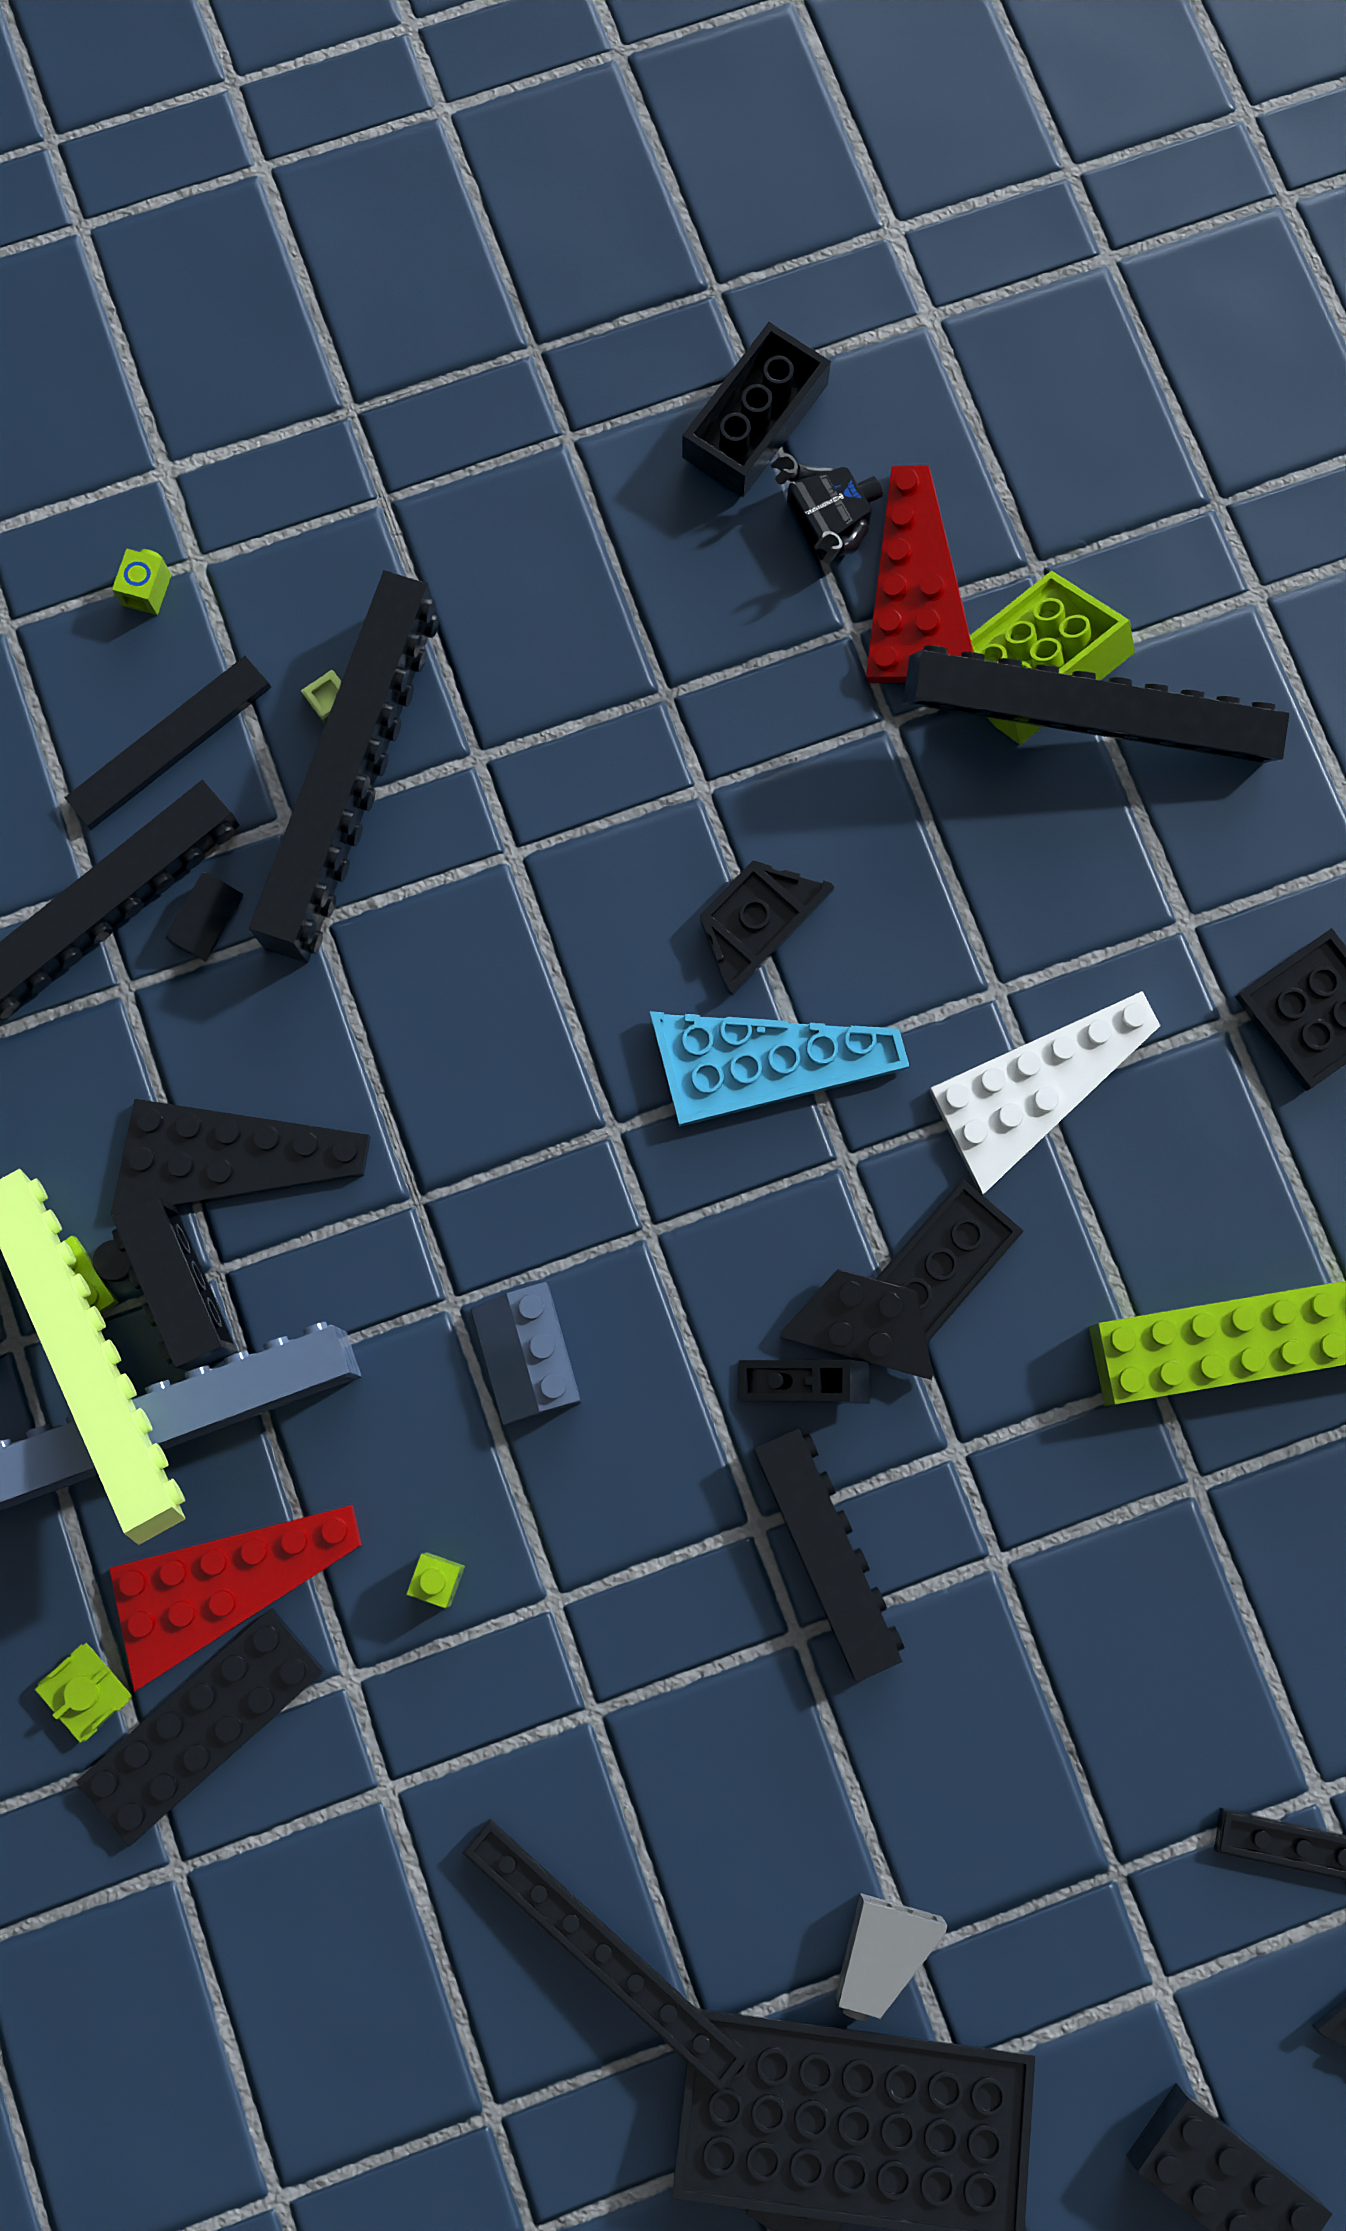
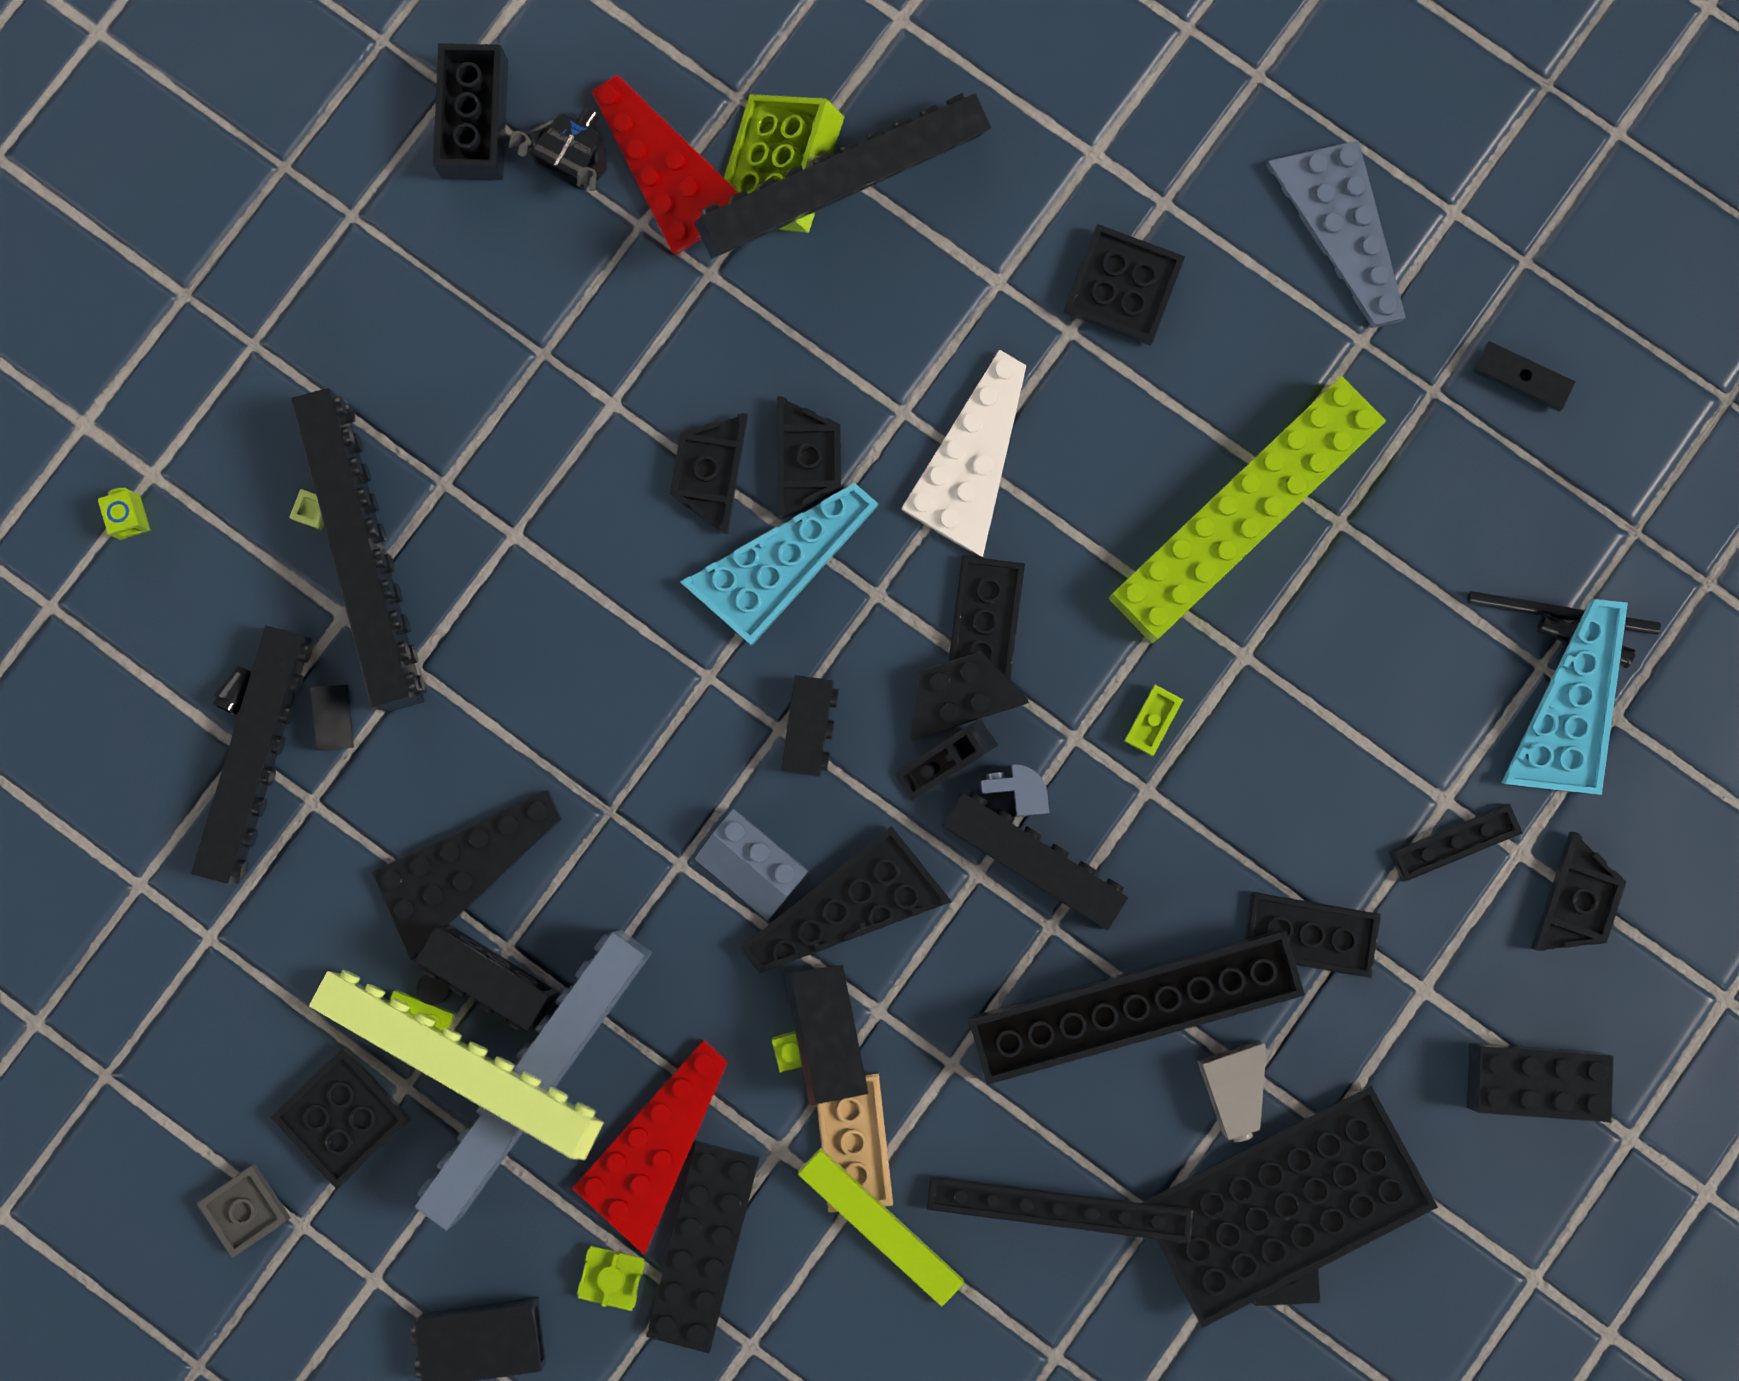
camera: 30 degrees left, 5 degrees up
black tile [64,656,271,830] -> none
none -> black cone [213,666,251,716]
none -> black wing [741,826,952,973]
none -> black wing [777,396,841,518]
none -> black brick [781,675,839,777]
none -> black tile [784,965,869,1106]
none -> lime tile [798,1147,964,1307]
none -> tan tile [817,1073,893,1213]
none -> black brick [968,930,1305,1085]
none -> sand blue brick [979,764,1049,817]
none -> lime plate [1124,685,1183,756]
none -> black tile [1244,892,1381,978]

